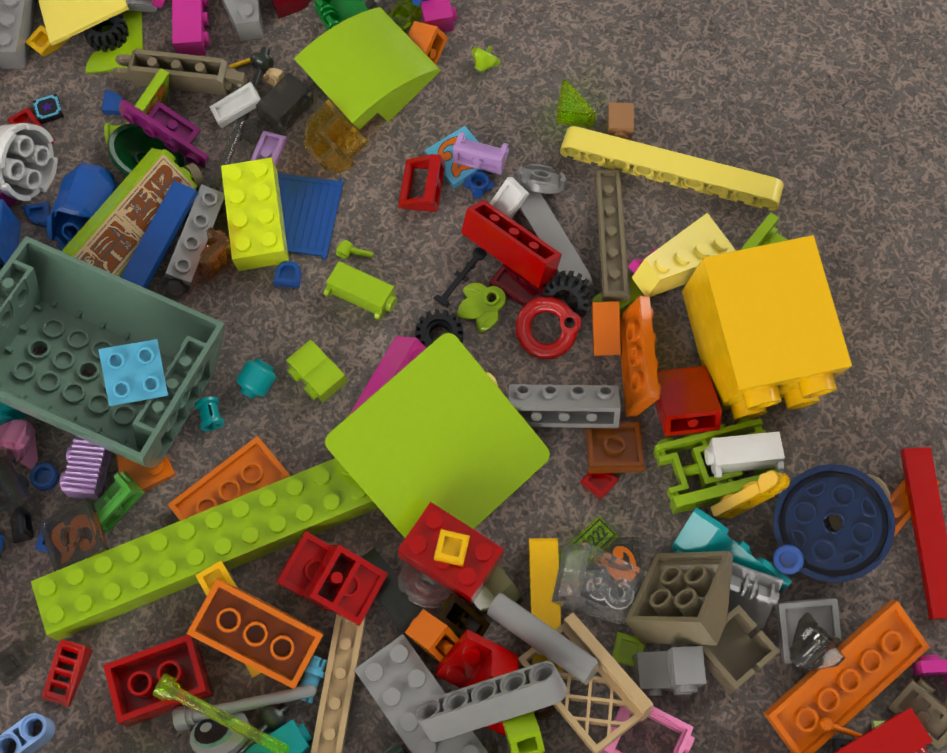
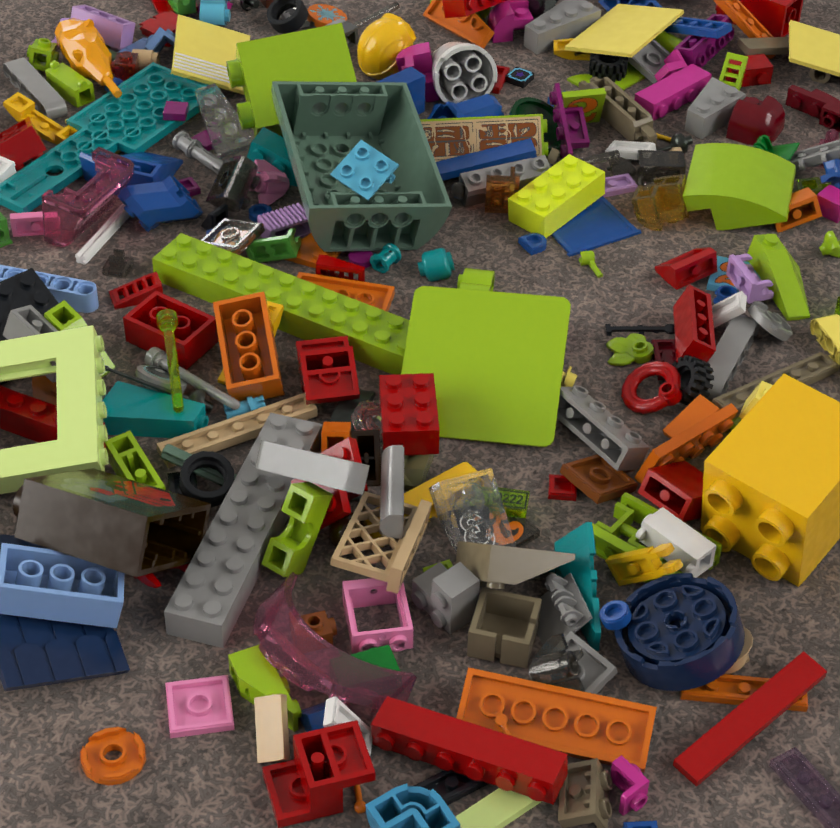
camera: 50 degrees right, 25 degrees down
lime brick [324,261,397,320] -> none
black tyre [415,309,463,348] -> none
yellow tile [434,529,470,566] -> none
none -> red slope [316,254,365,282]
none -> magenta tile [349,251,373,268]
none -> lime wedge [747,234,810,321]

